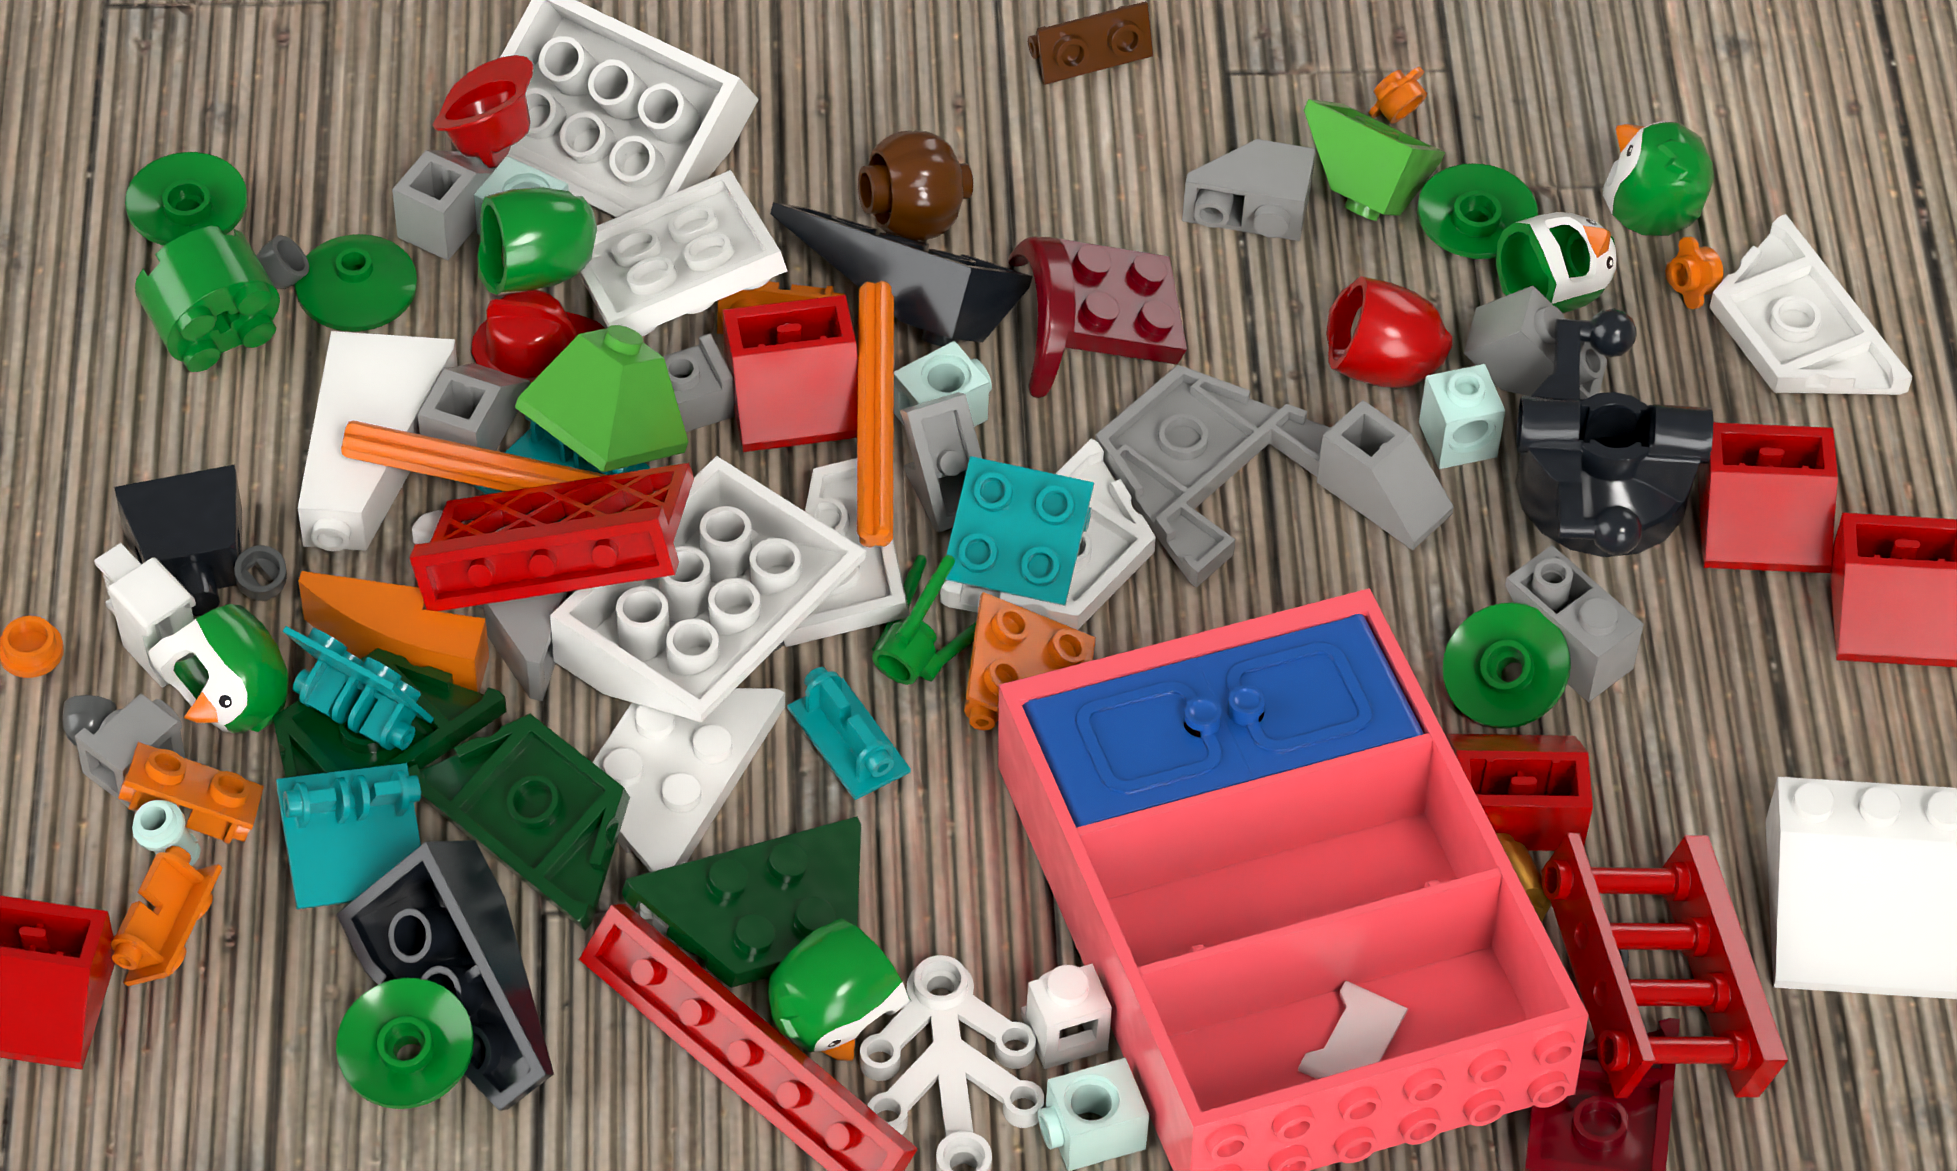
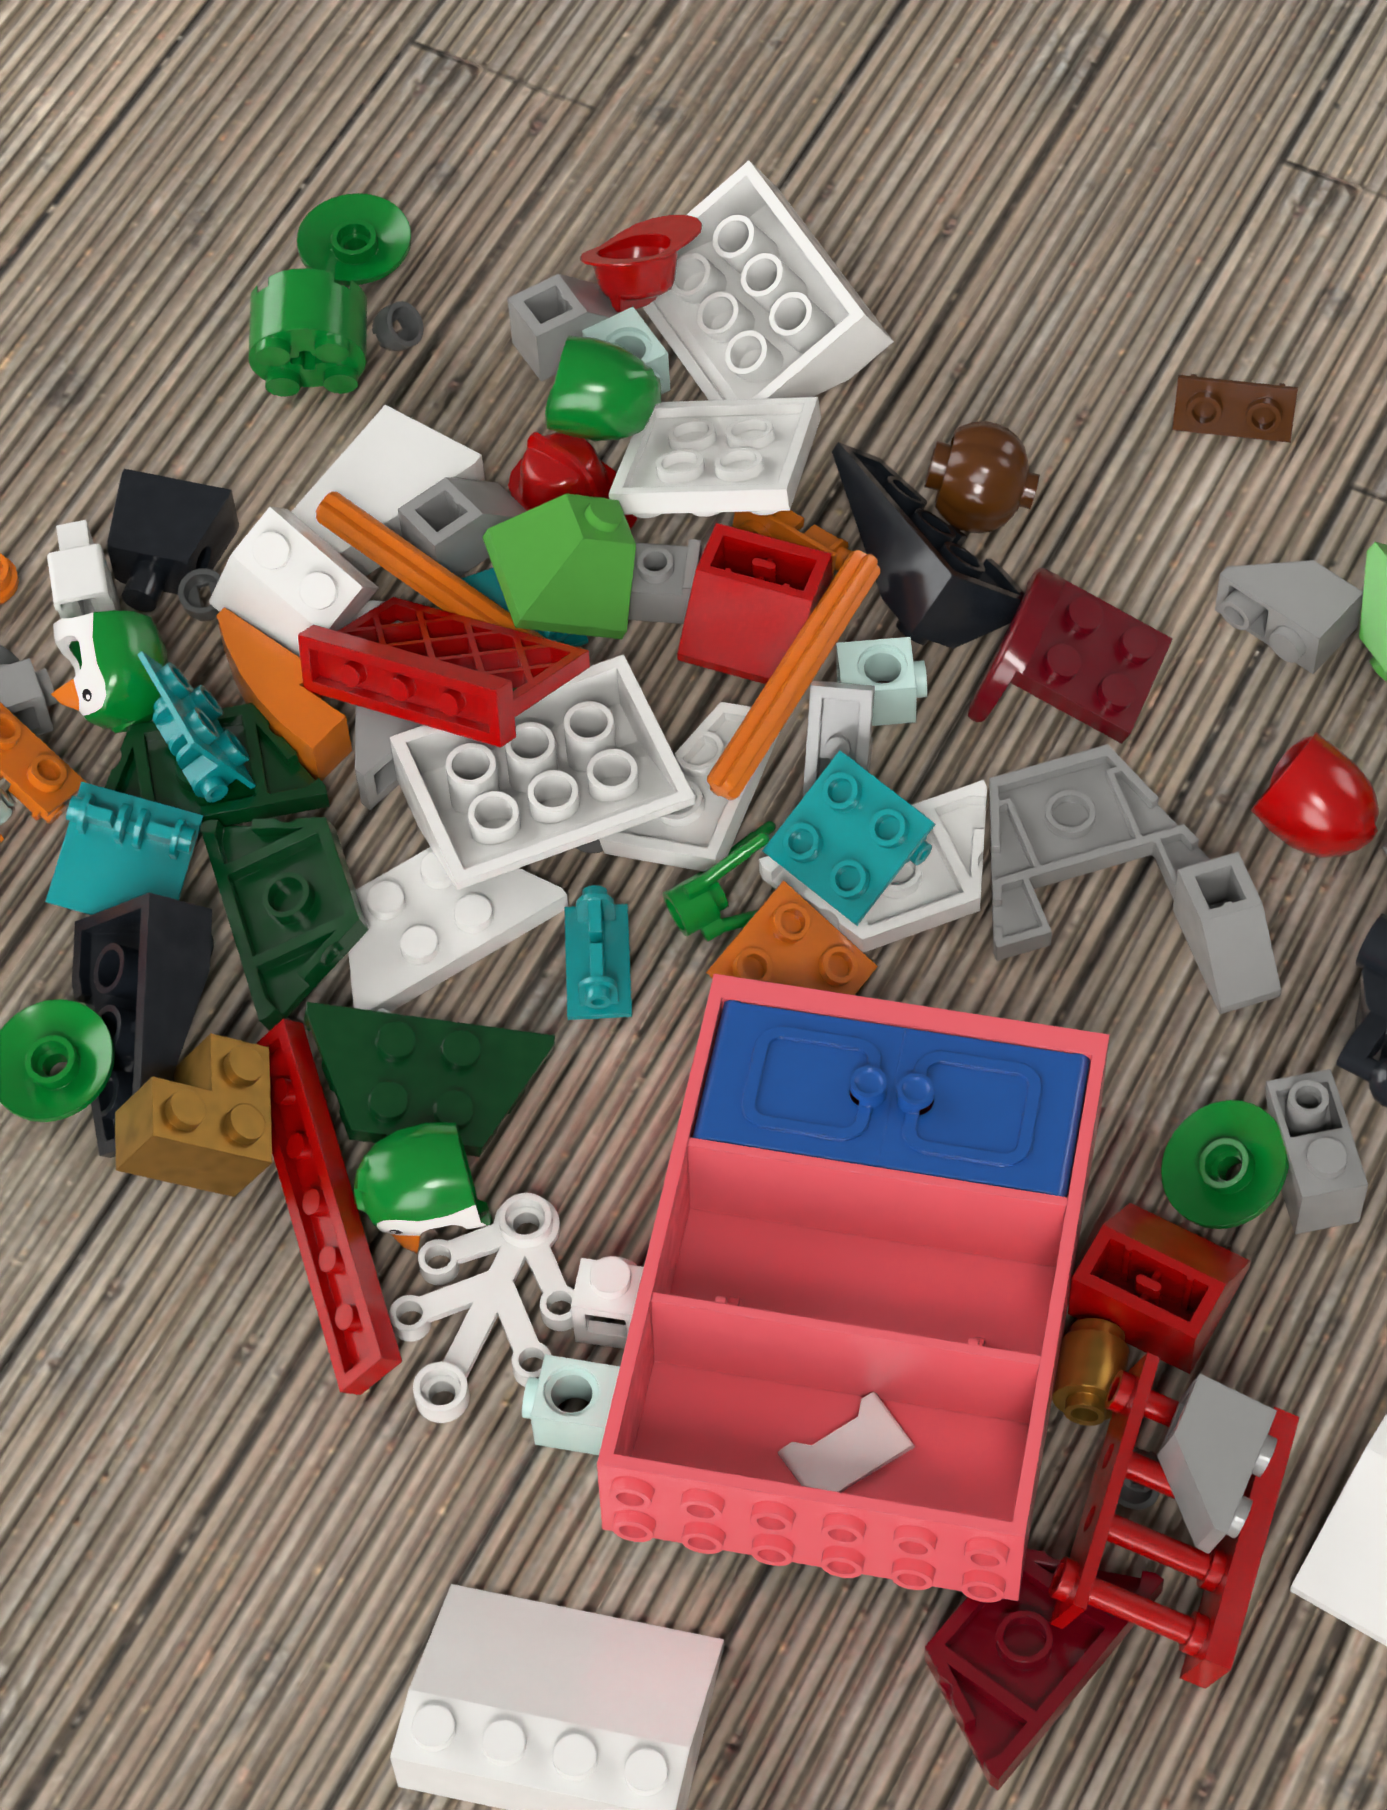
camera: 35 degrees right, 5 degrees up
green dish [295,234,417,332] -> none
light aqua brick [1419,364,1505,469] -> none
none -> pearl gold brick [115,1033,272,1197]
none -> white slope [208,507,379,657]
none -> light grey slope [1157,1374,1278,1554]

